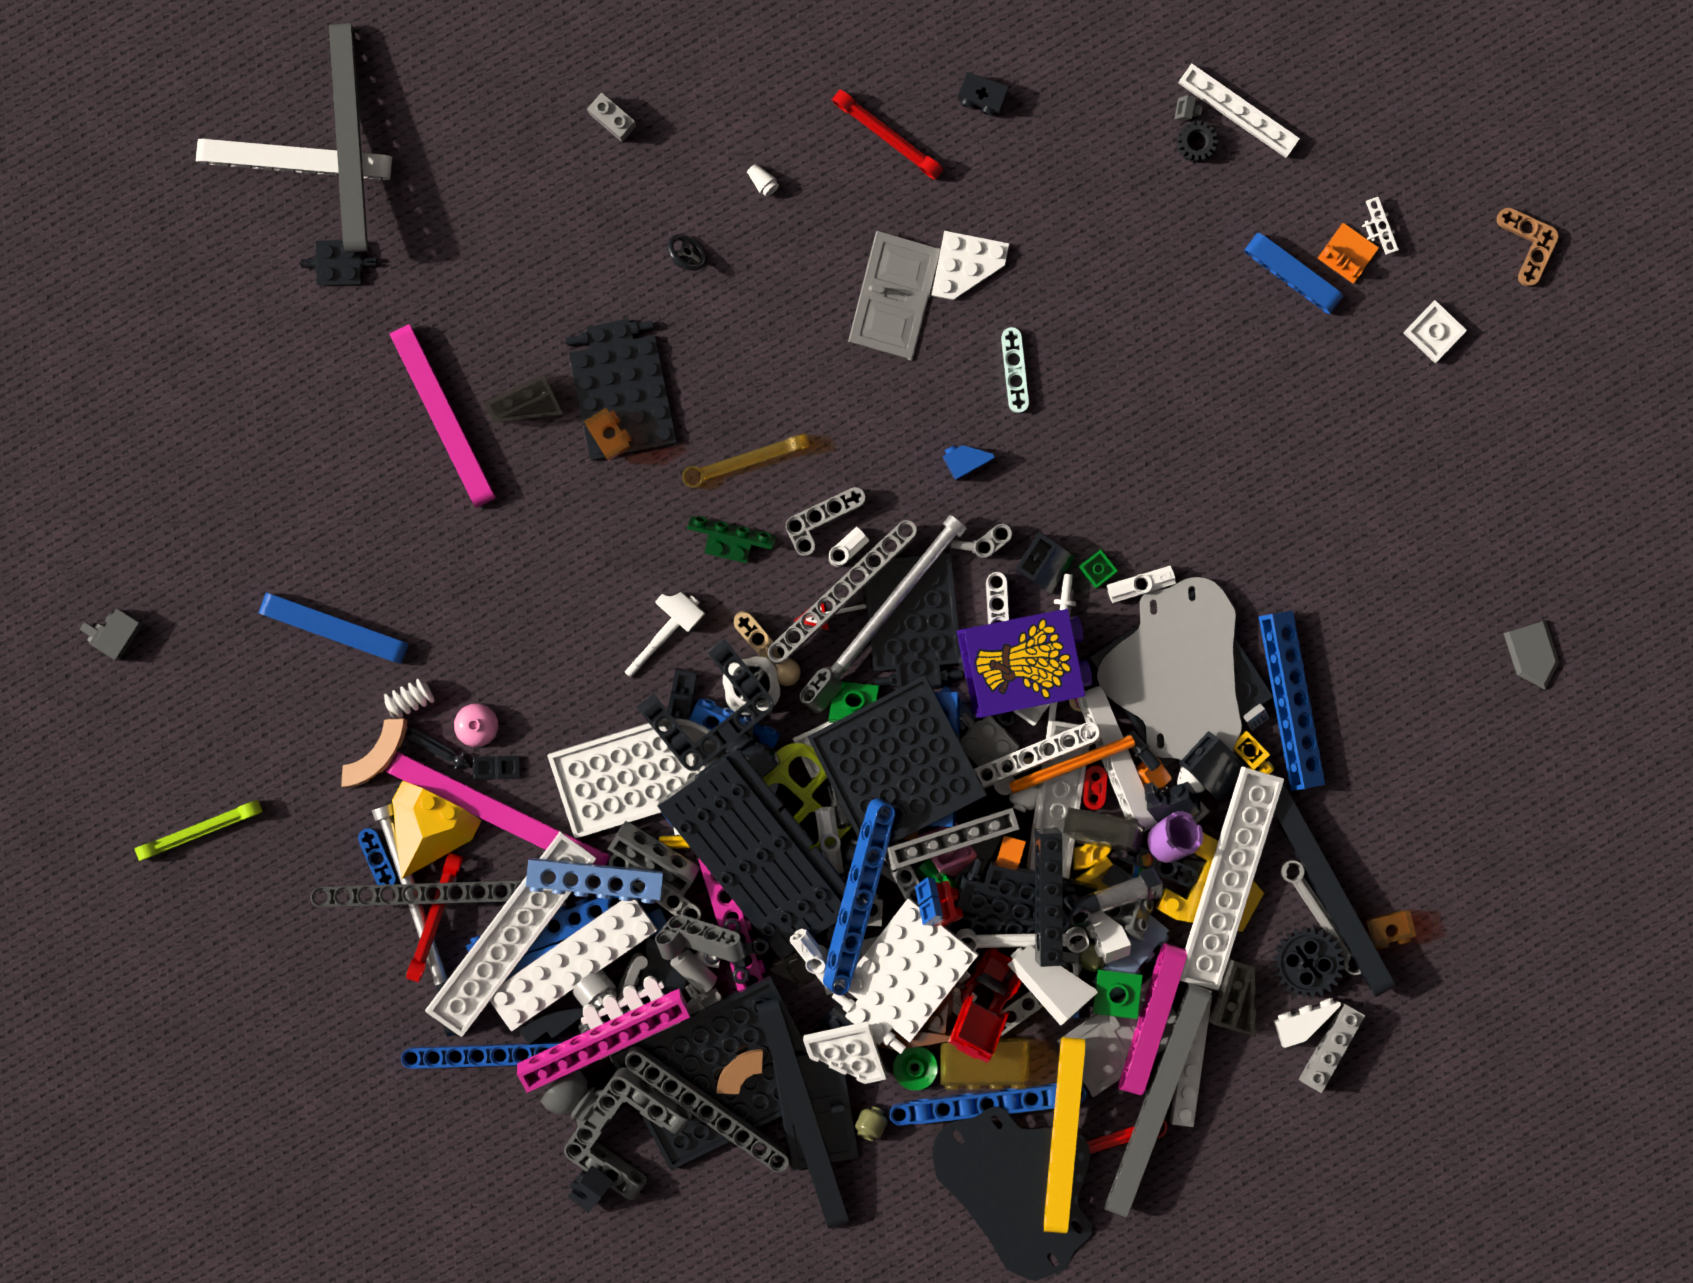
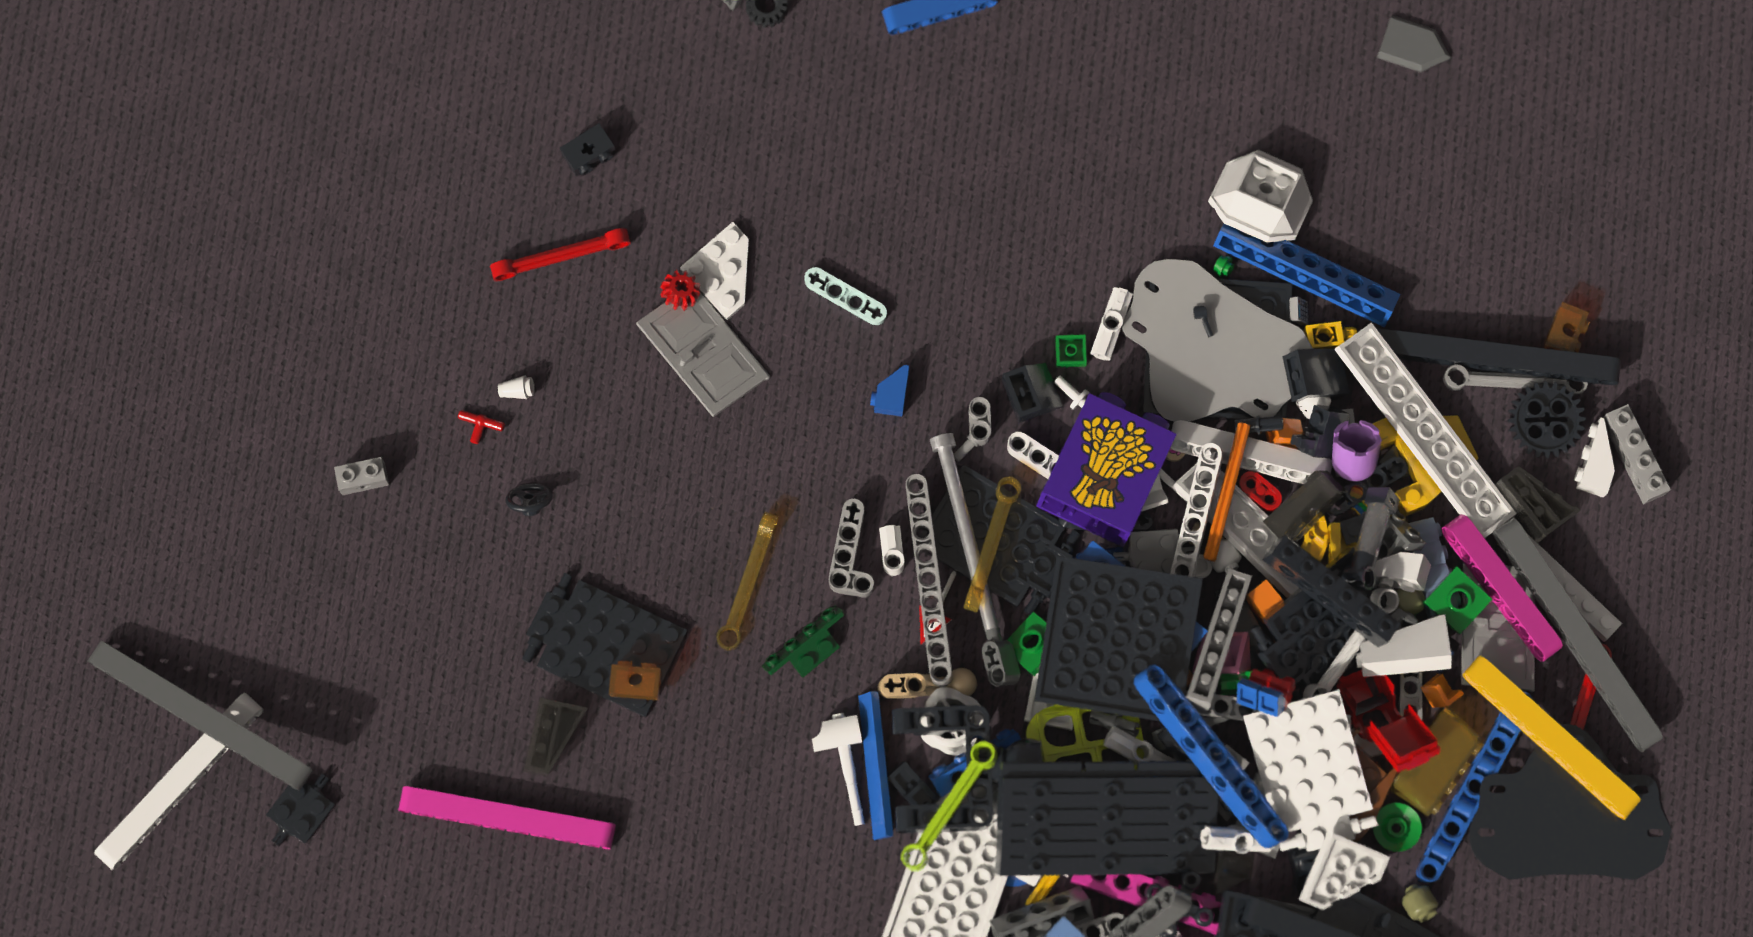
camera: 55 degrees left, 10 degrees down
none -> red piece [458,410,505,444]
none -> red gear [660,270,700,311]
none -> blue tile [858,691,894,840]
none -> lime piece [901,741,998,872]
none -> clear yellow piece [963,477,1021,612]
none -> black hand [1193,306,1214,338]
none -> white piece [1208,150,1313,242]
none -> green plate [1213,255,1234,278]
none -> orange panel [1420,674,1464,708]

